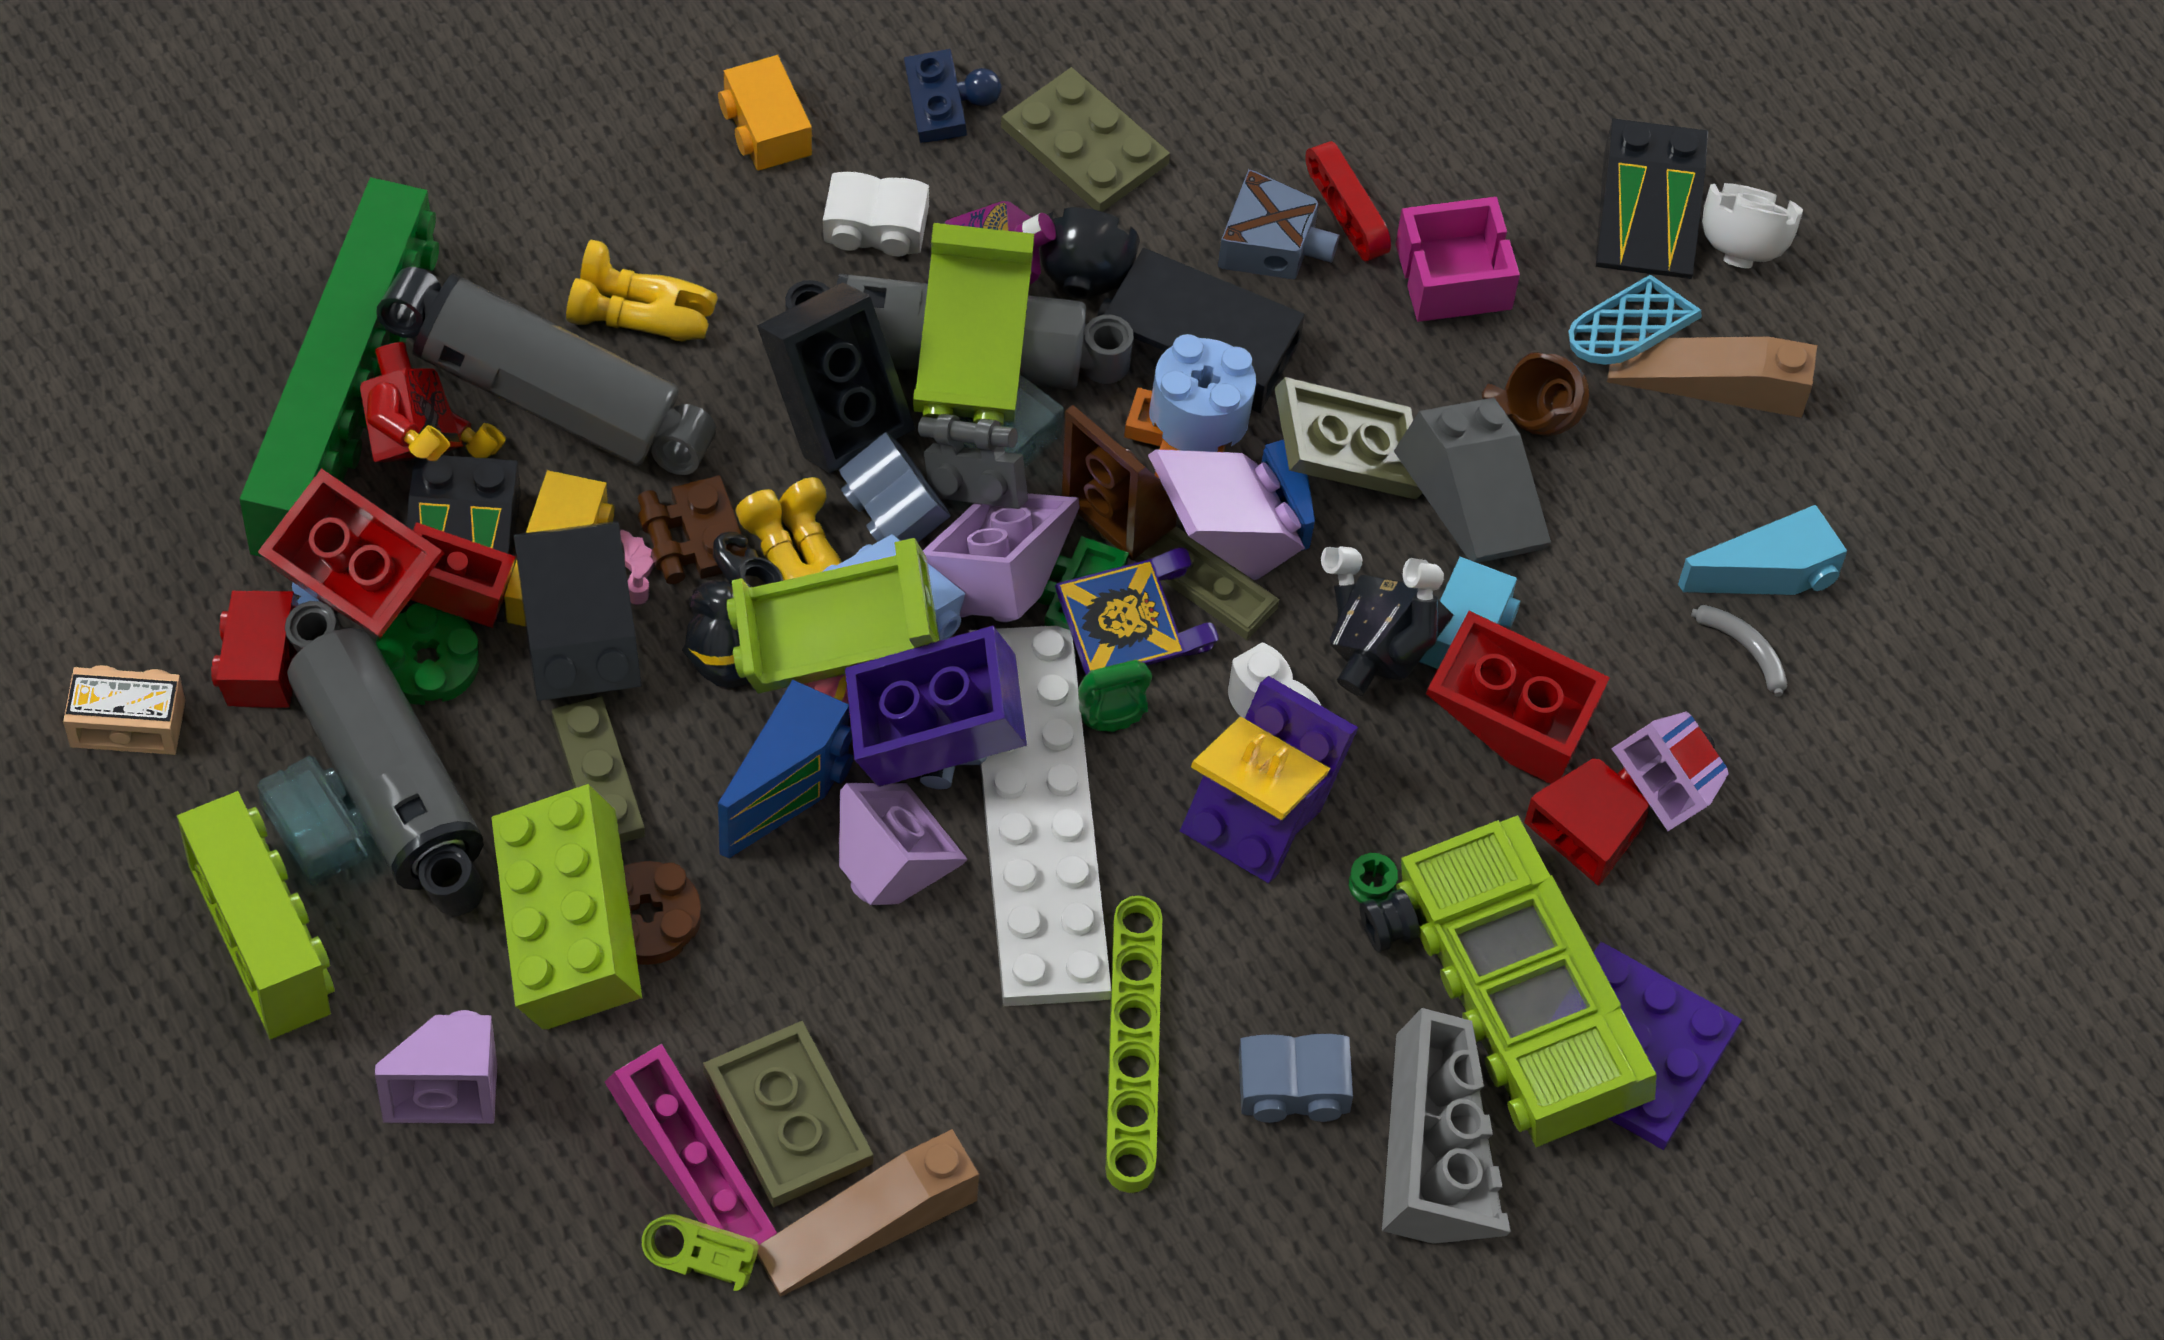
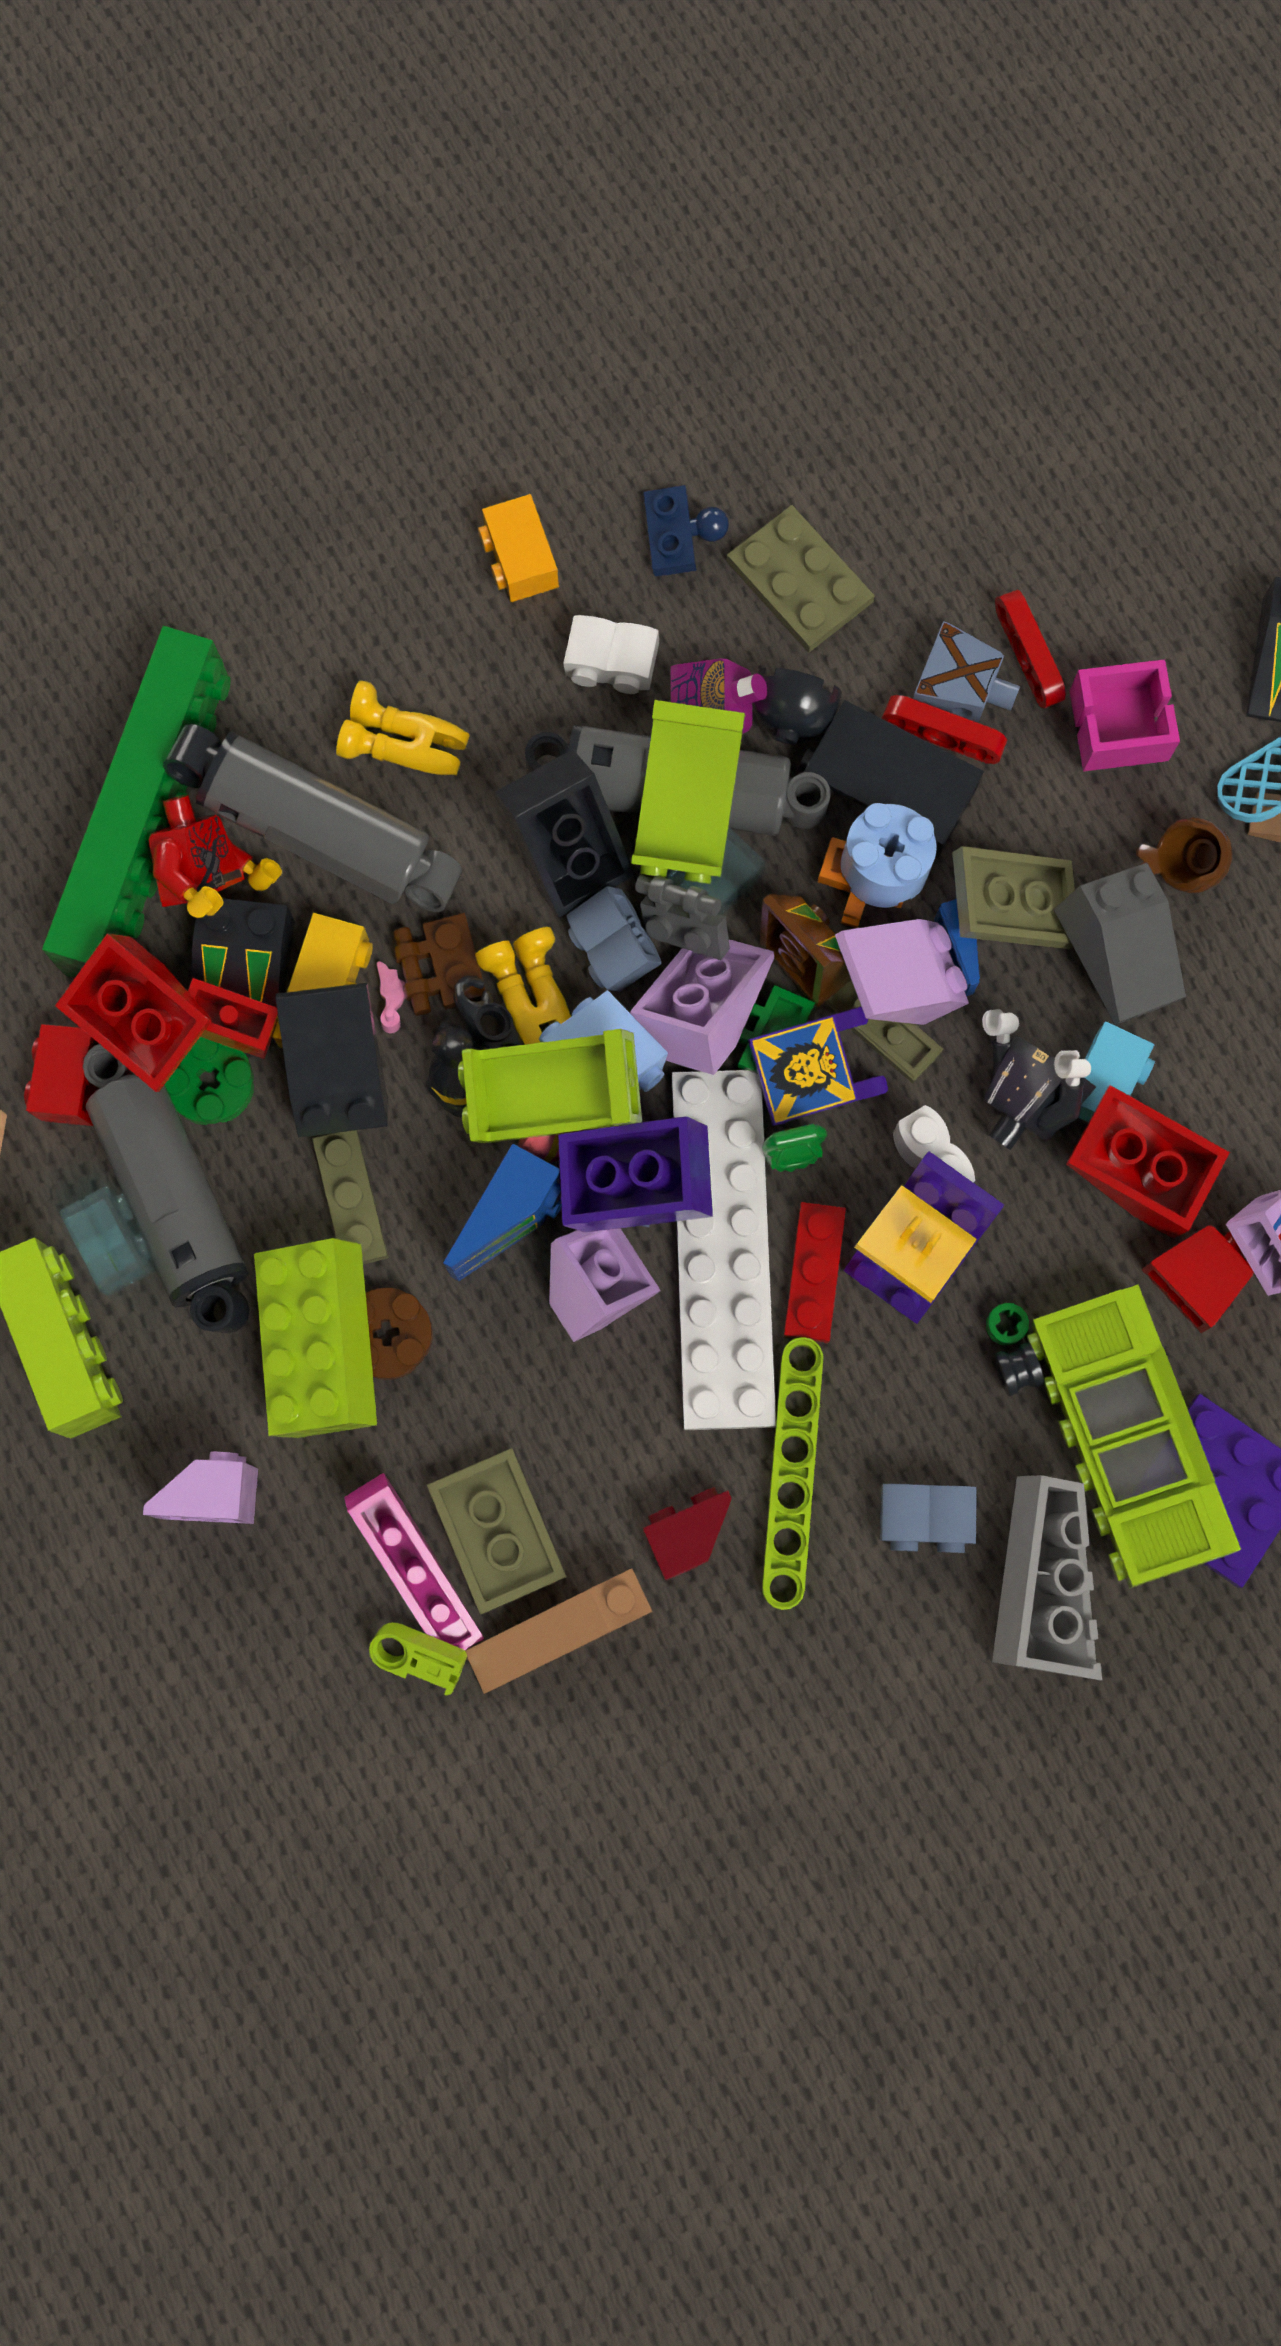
camera: 10 degrees right, 20 degrees up
none -> dark red slope [643,1487,732,1581]
none -> red plate [784,1202,846,1343]
none -> red beam [882,695,1007,764]

